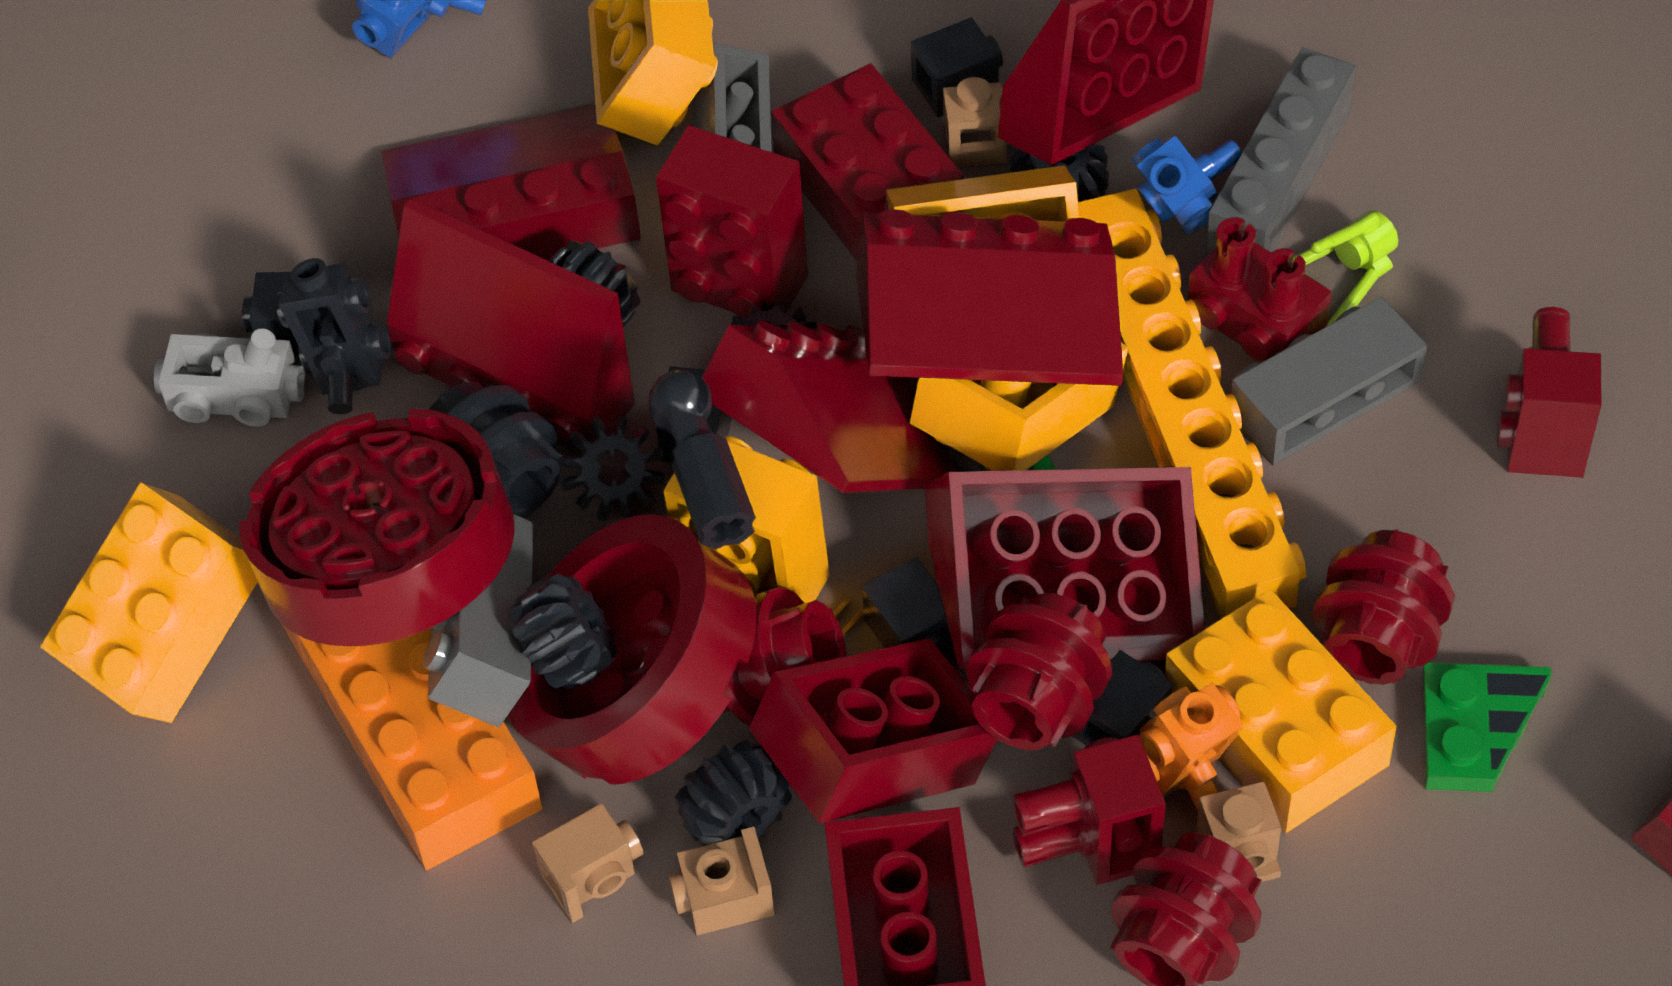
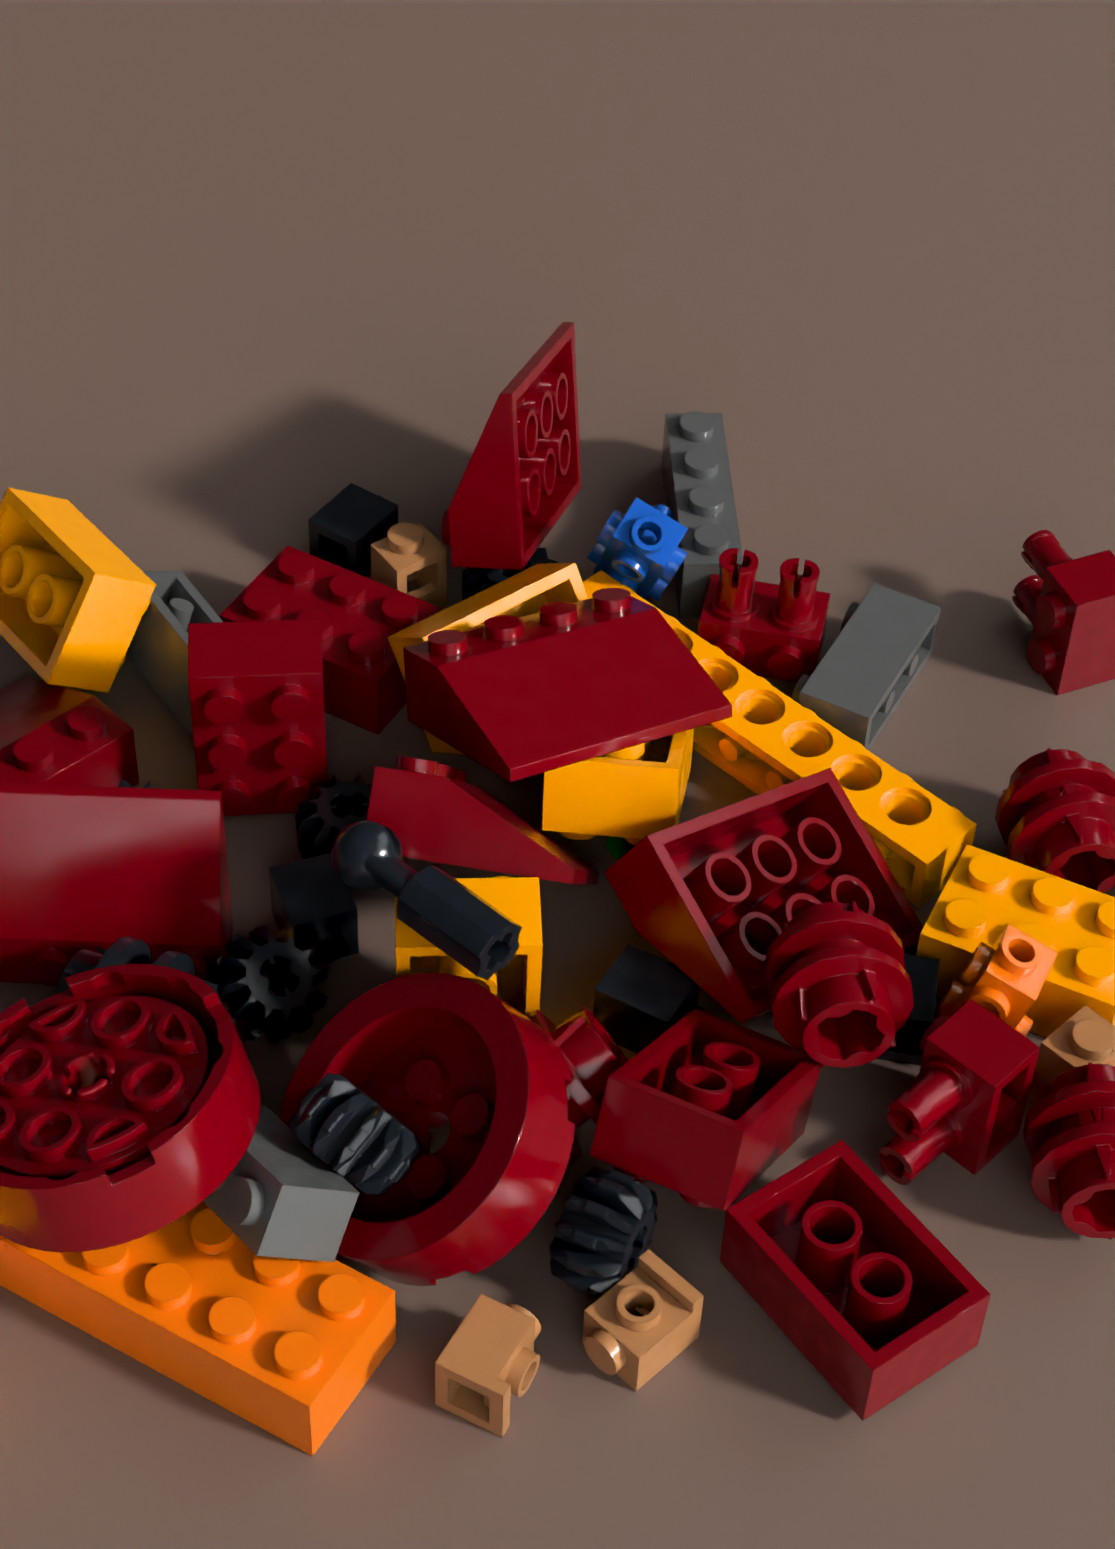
camera: 35 degrees left, 10 degrees down
lime plant [1293,210,1399,327] -> none

